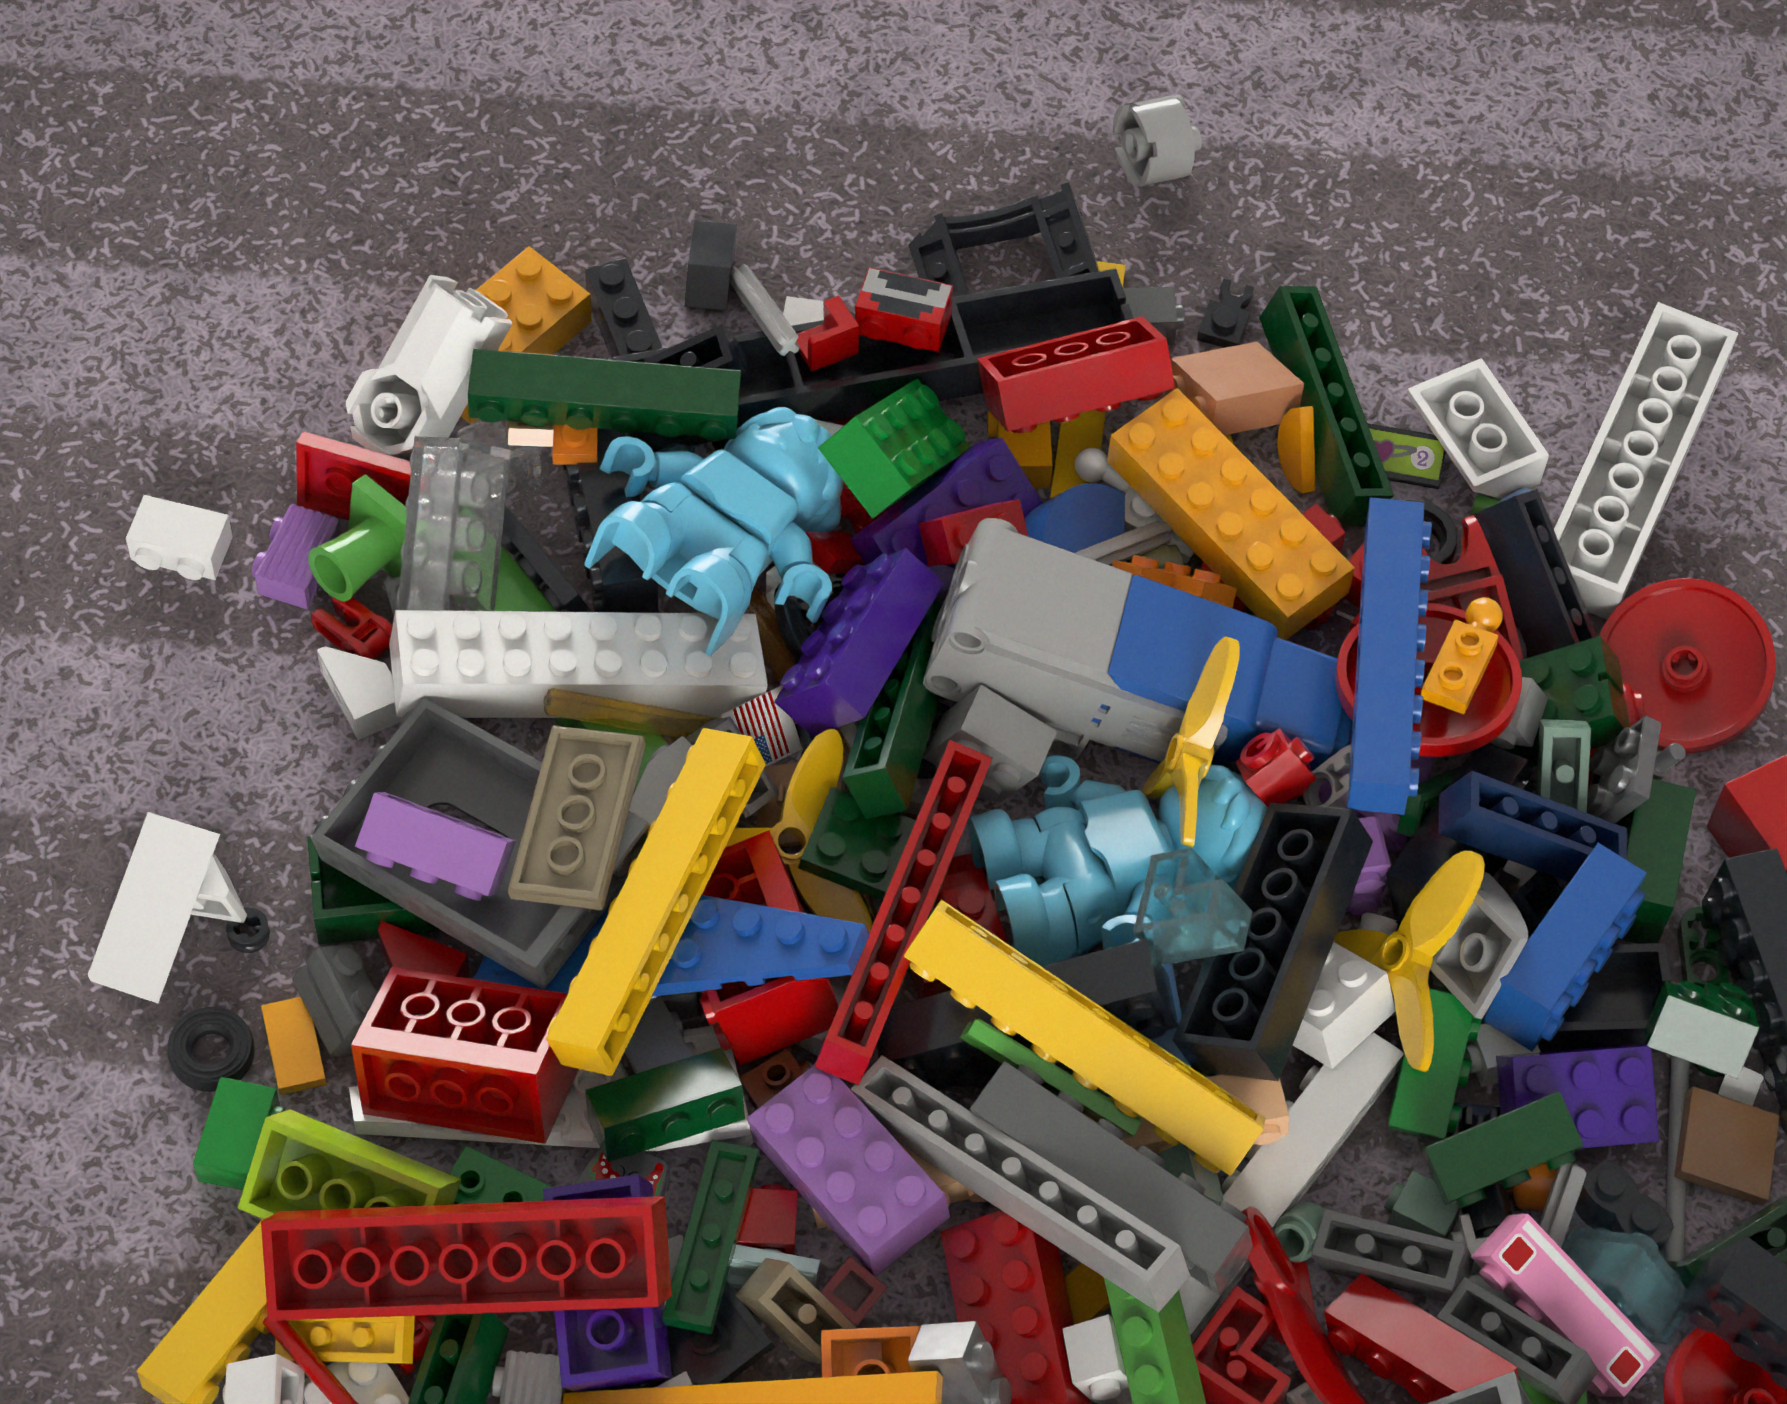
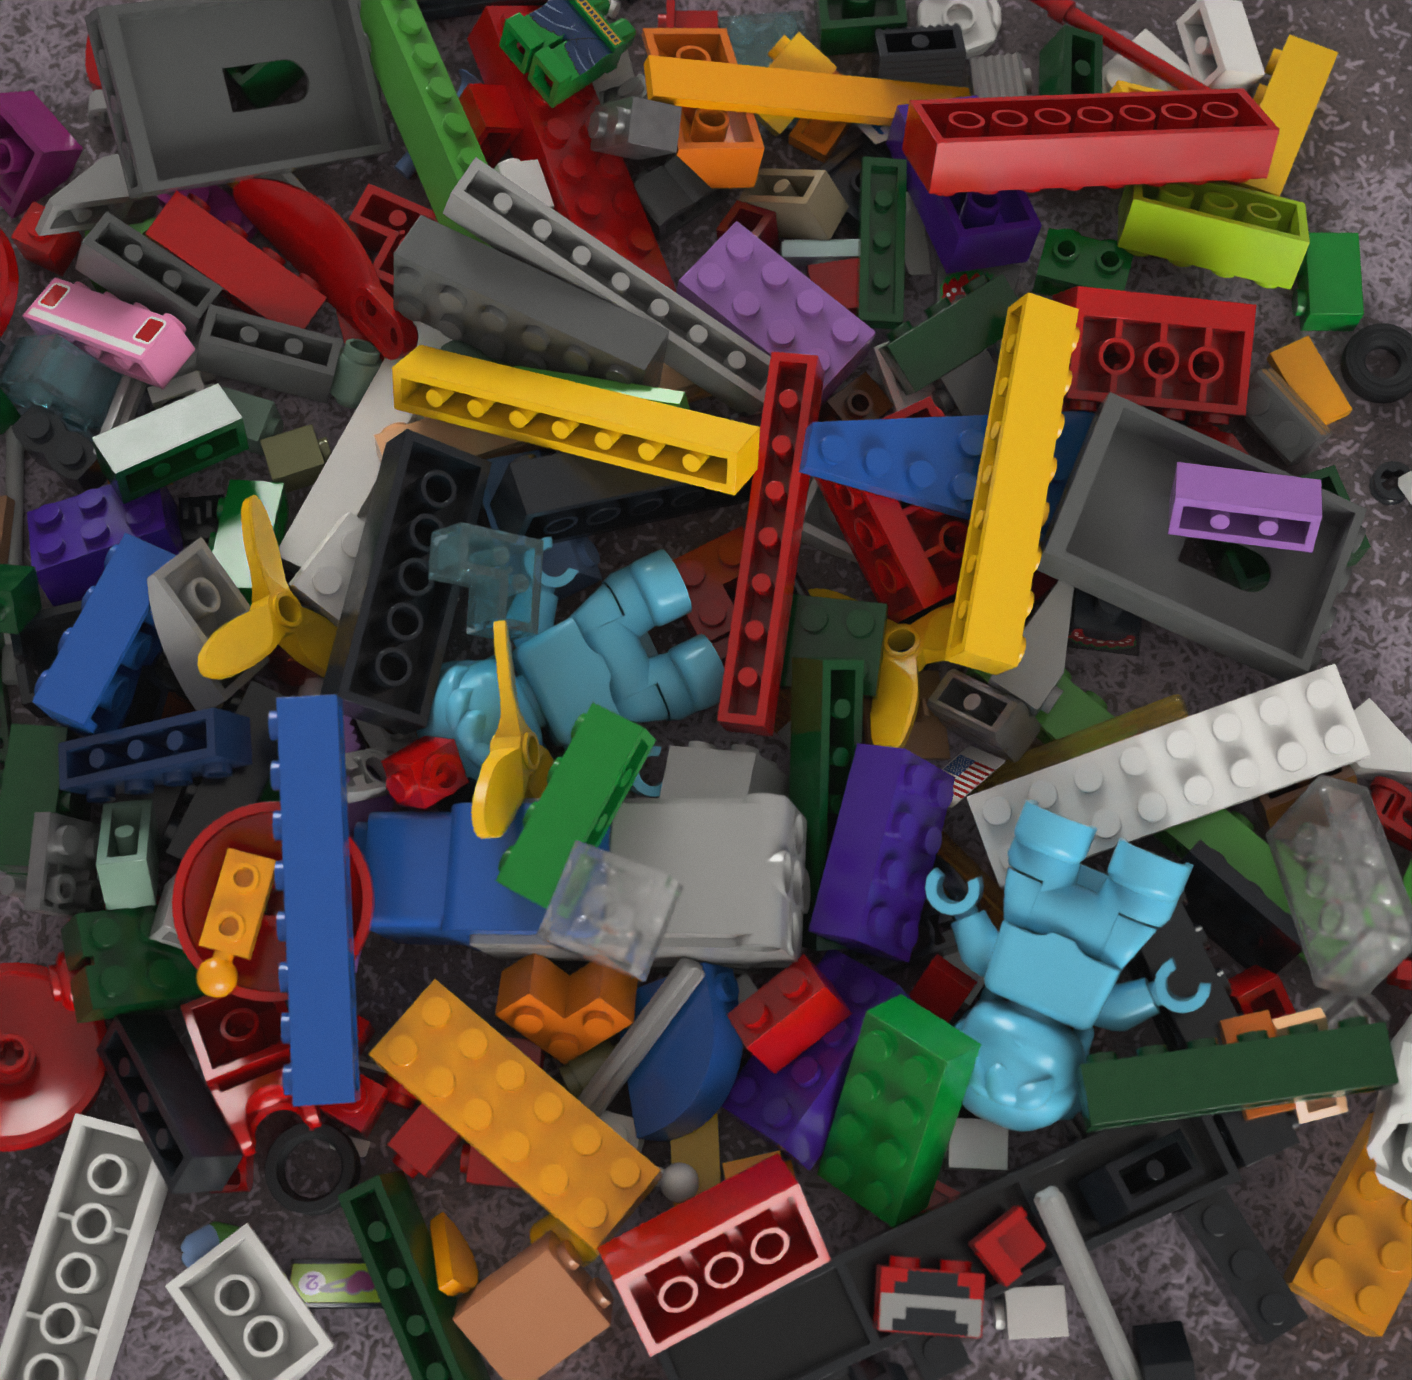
camera: 175 degrees right, 15 degrees up
dark tan tile [508,725,646,910] -> none
none -> olive brick [260,424,332,493]
none -> green brick [495,702,656,917]
none -> clear brick [536,840,684,982]
none -> red brick [1228,964,1296,1019]

